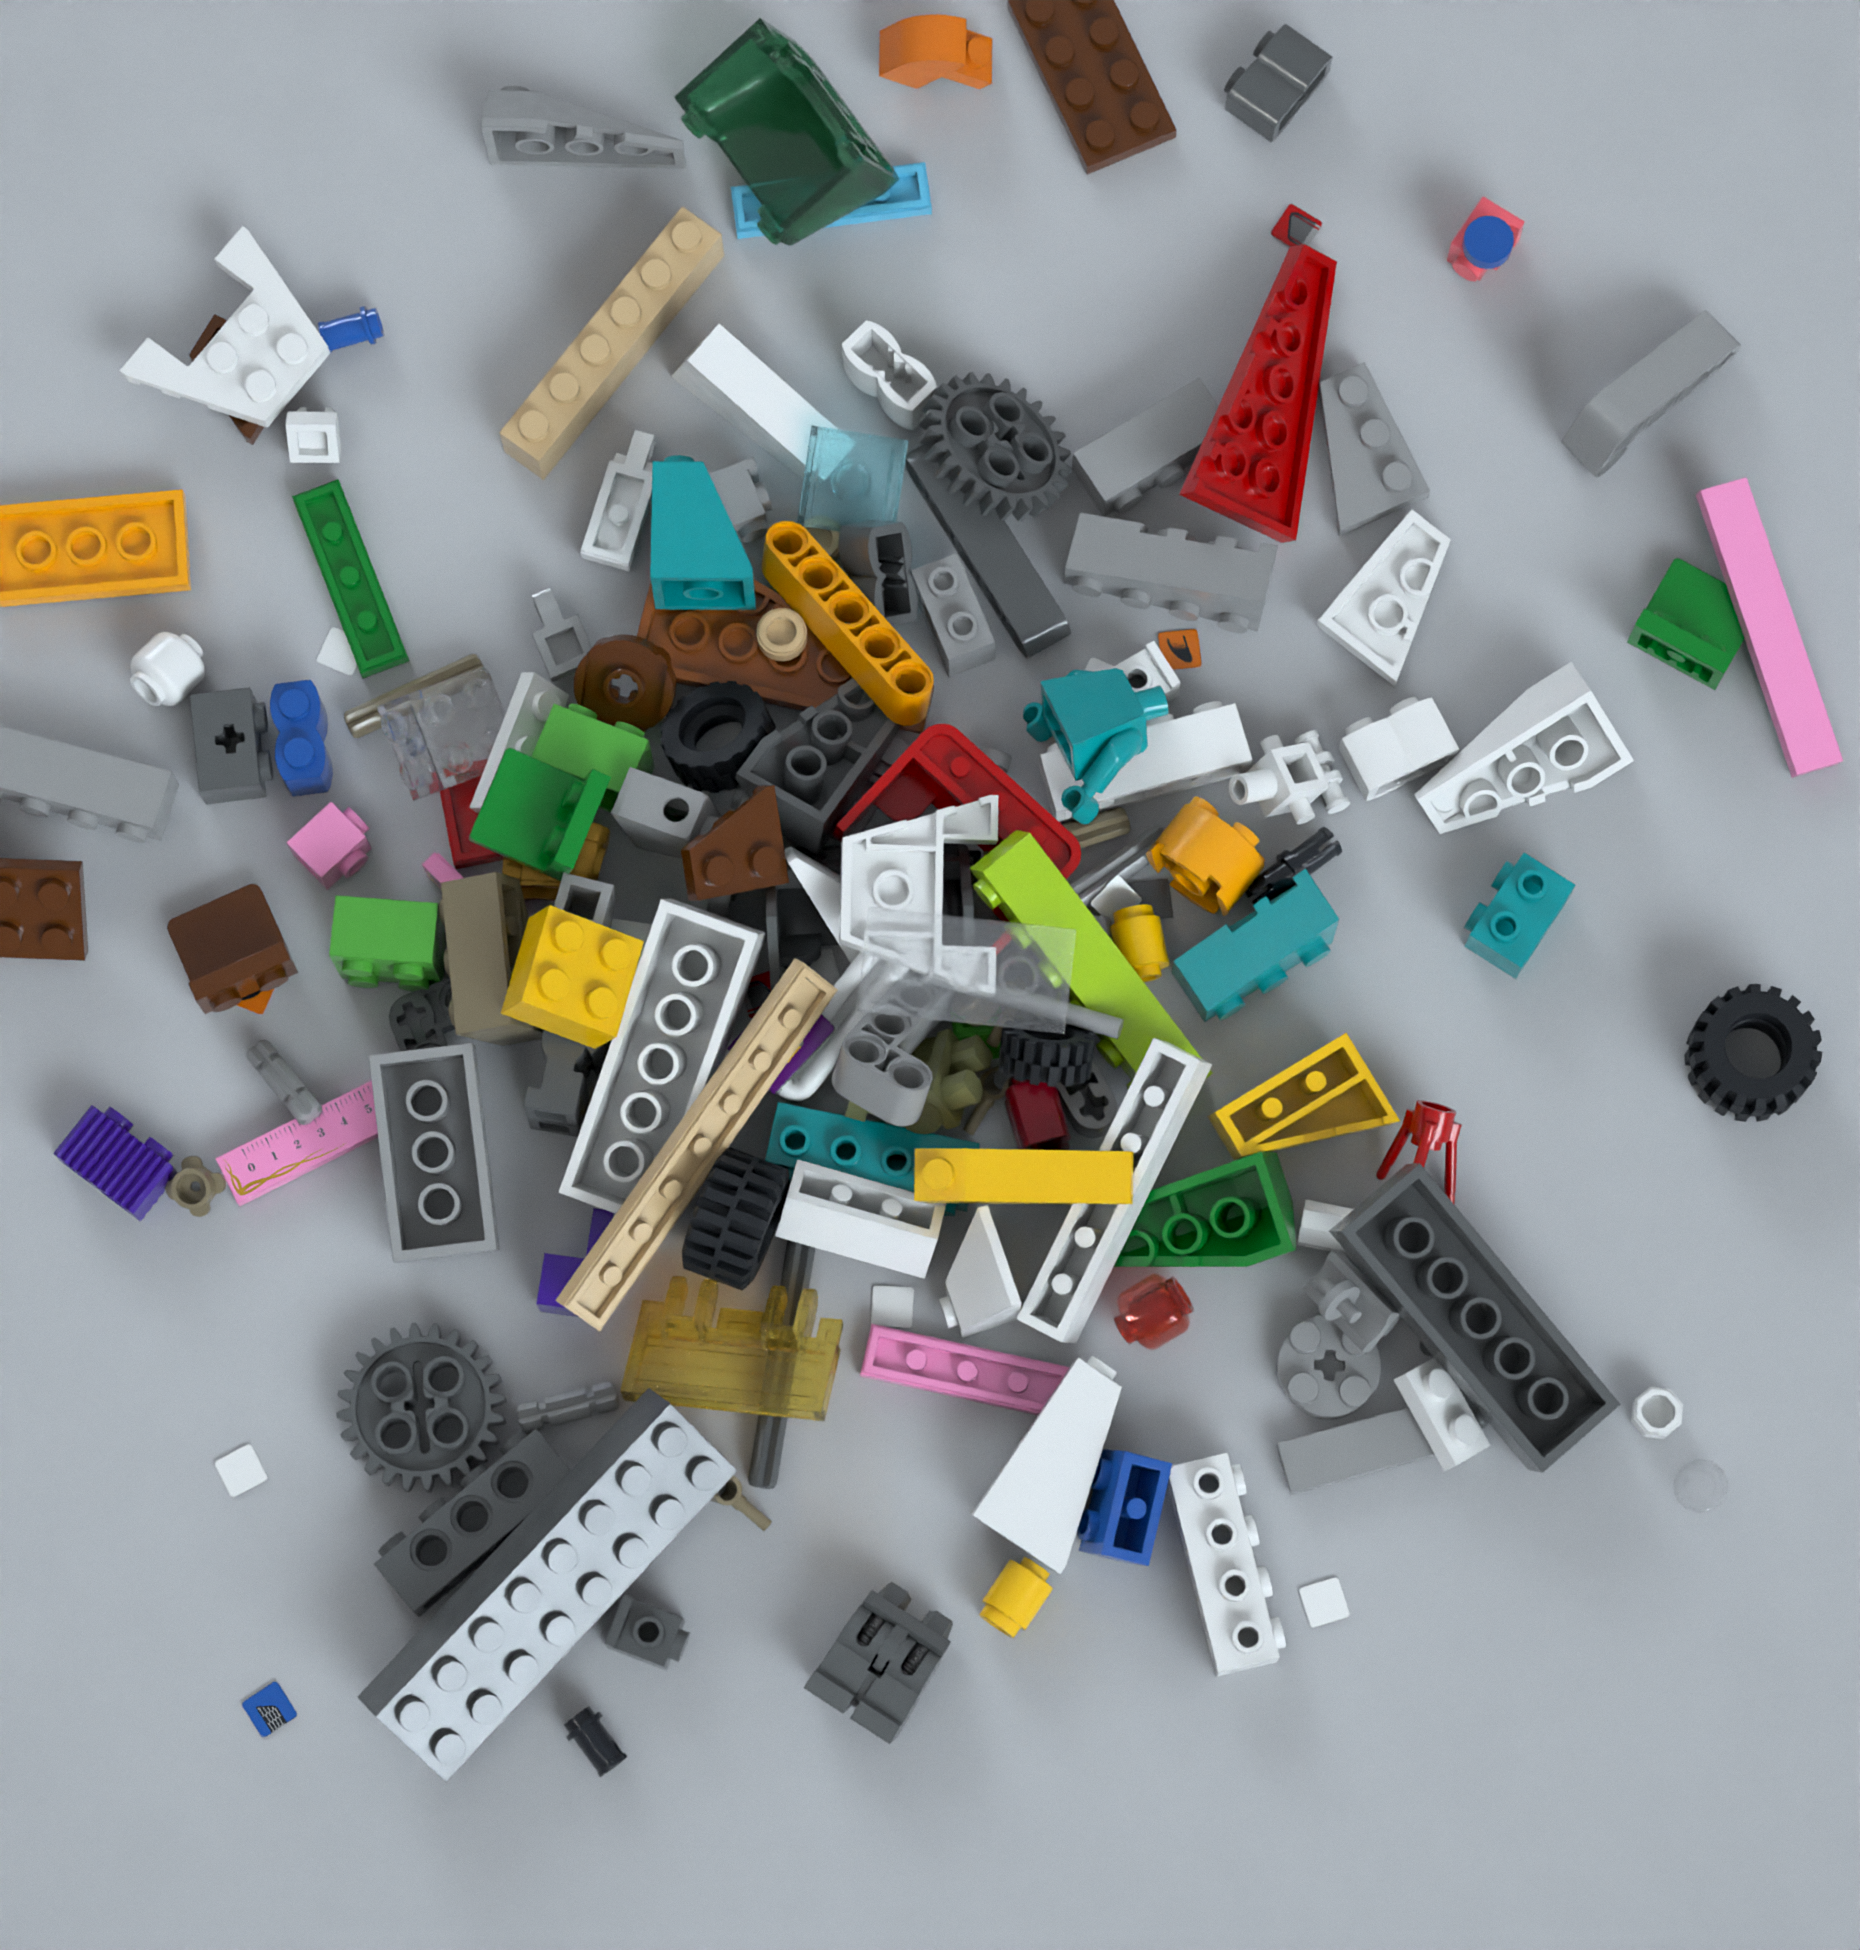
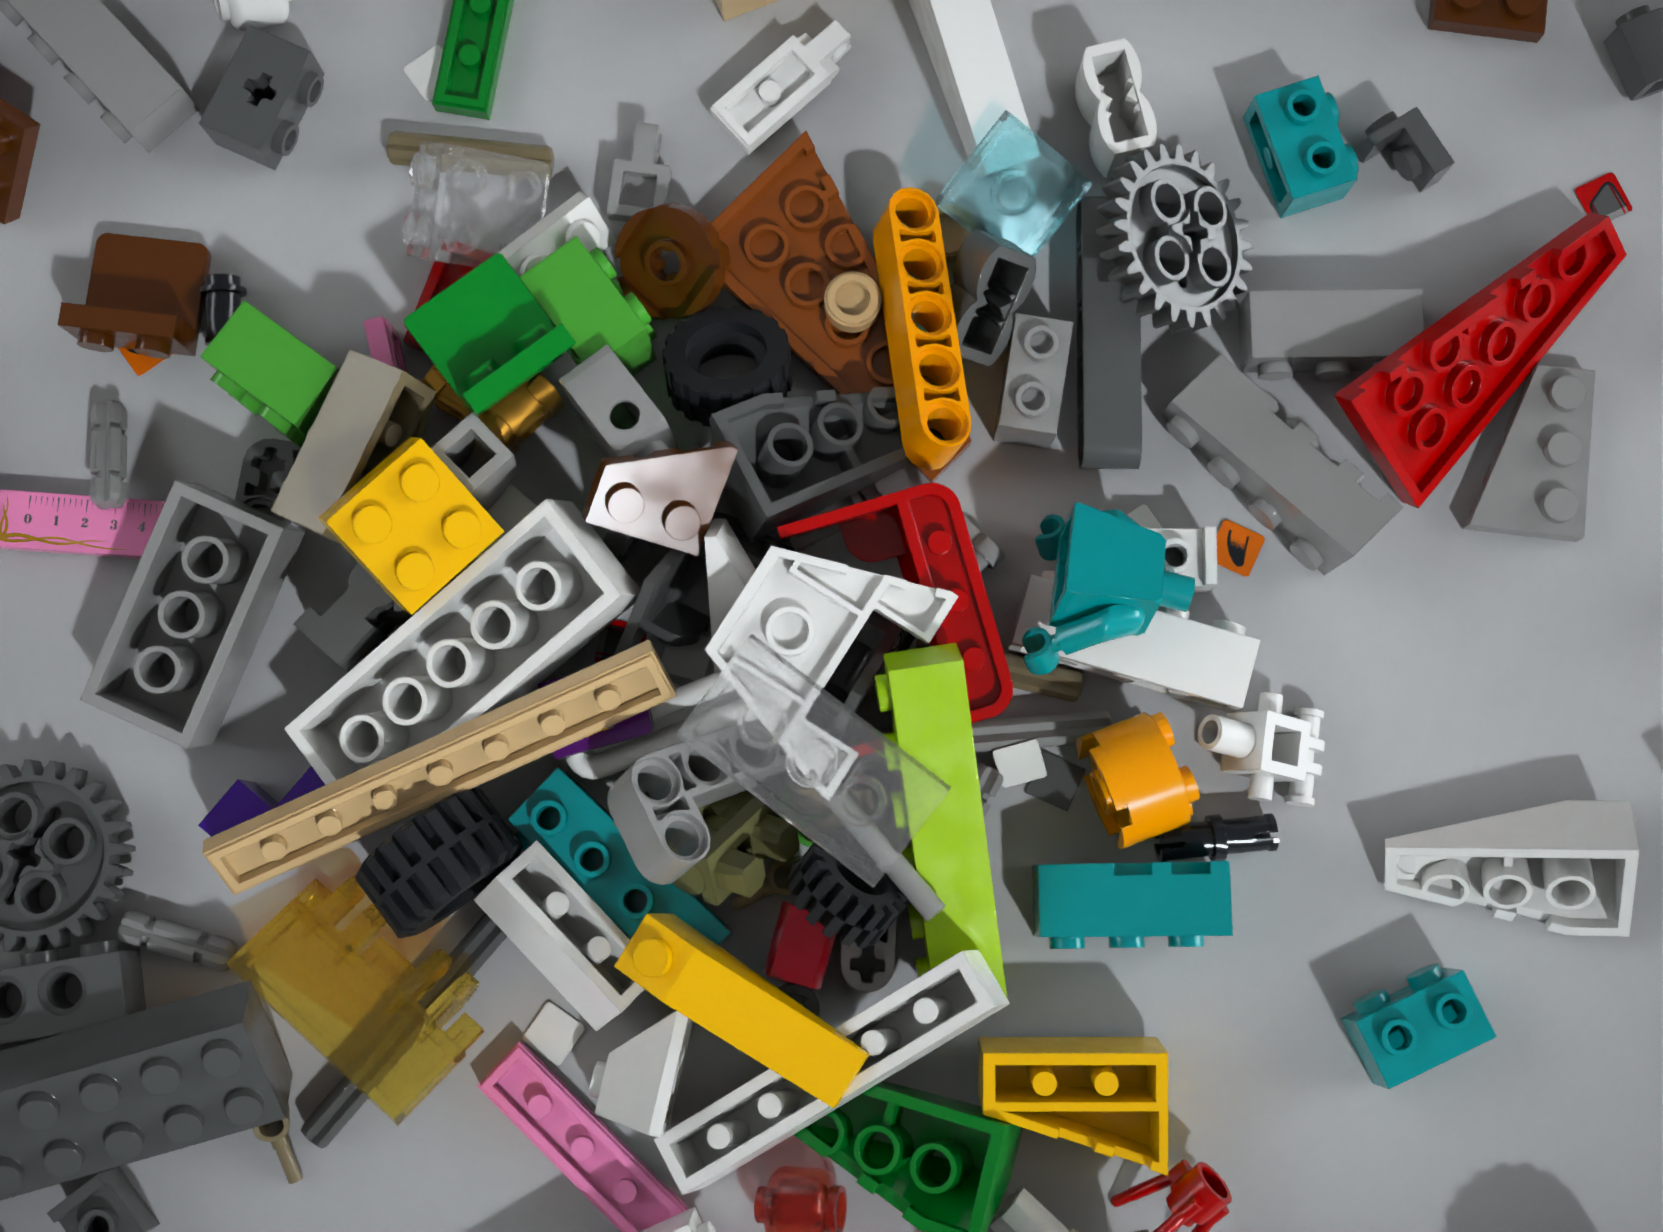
camera: 30 degrees right, 5 degrees up
blue brick [270,680,333,797] -> none
bright pink brick [286,802,371,890] -> none
teal slope [650,455,756,610] -> none
light grey brick [709,457,772,542] -> none
yellow brick [1110,904,1170,982] -> none
white wing [1316,509,1451,687] -> none
white brick [1339,696,1460,801] -> none
none -> black pin [199,274,247,346]
none -> teal brick [1243,75,1359,218]
none -> dark grey bracket [1356,106,1455,193]

